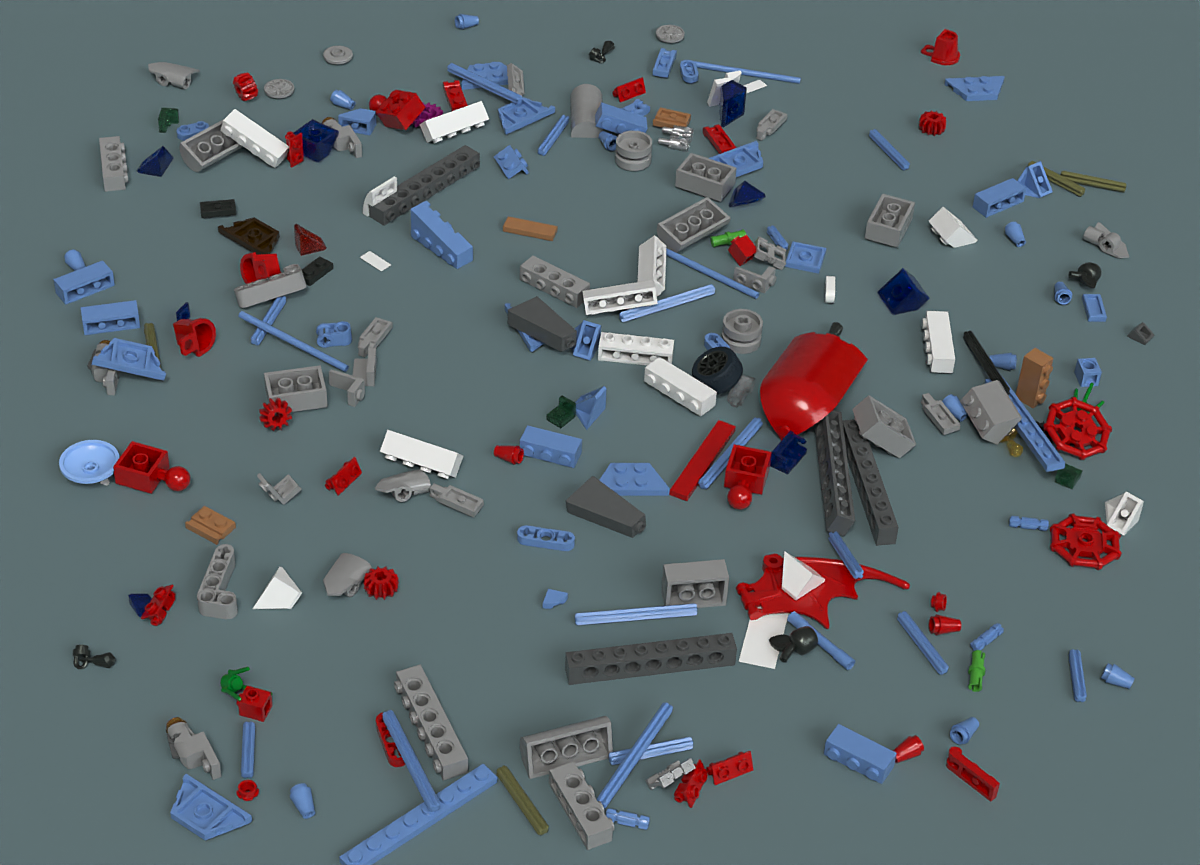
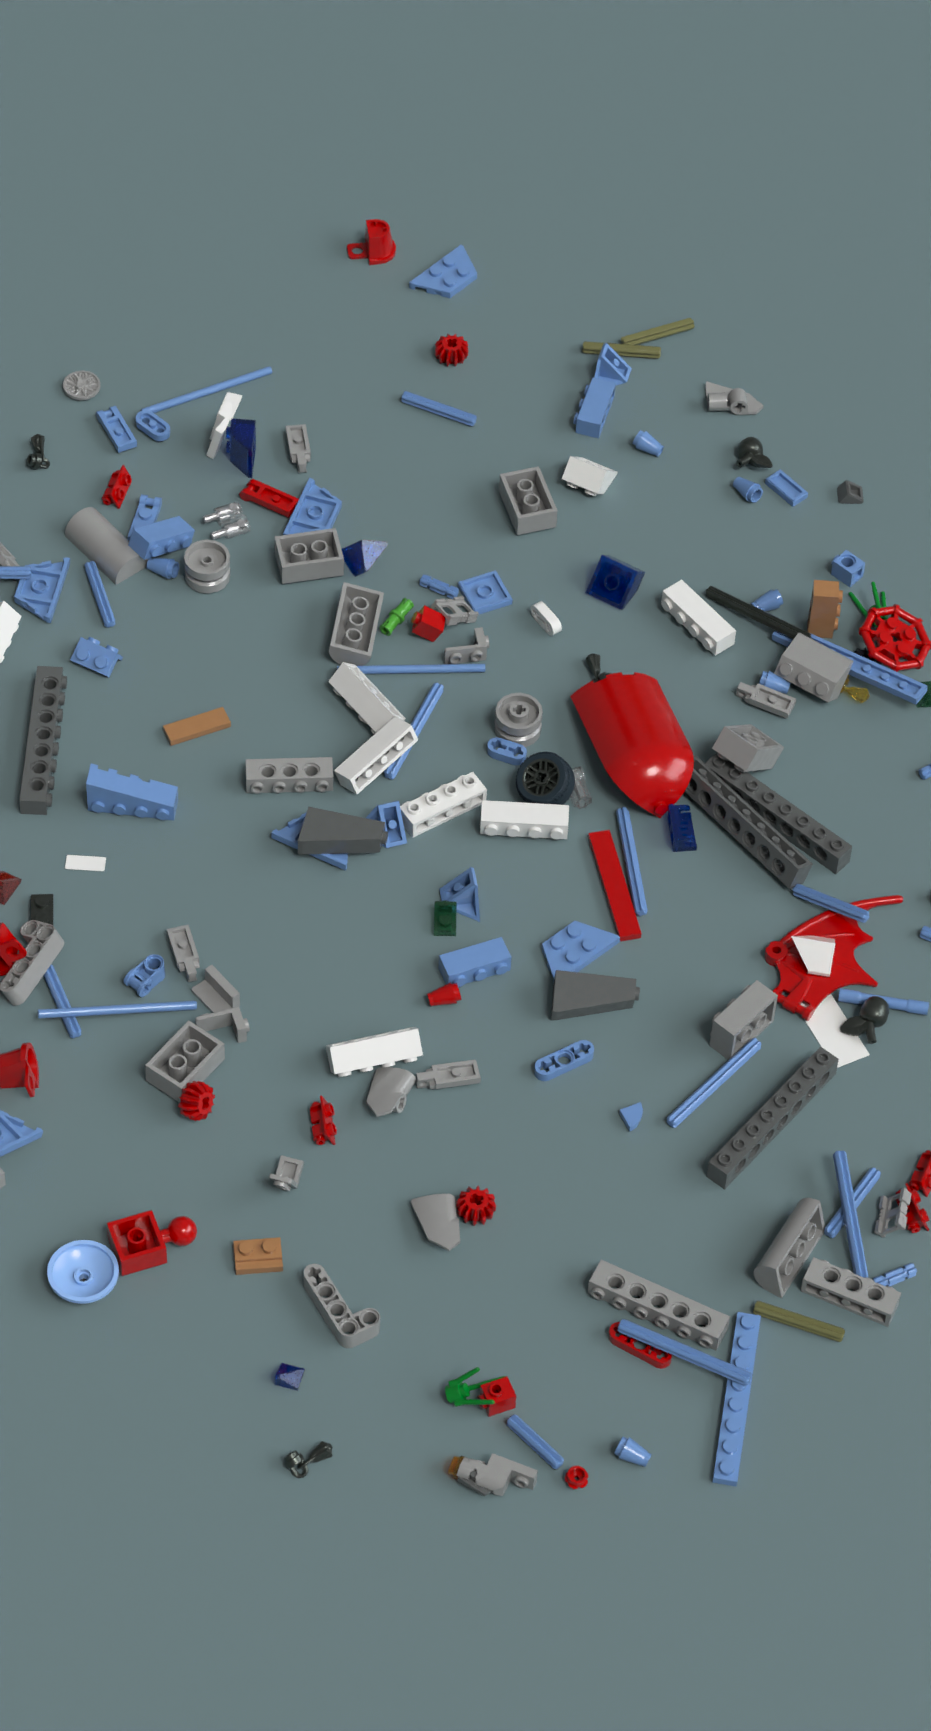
camera: 40 degrees left, 10 degrees up
red hinge [141,584,176,626] -> none
medium blue wing [170,774,252,841] -> none
white slope [253,567,302,609] -> none
white slope [363,176,397,217] -> none
medium nougat plate [653,107,691,129] -> none
red brick [724,444,772,510] -> none

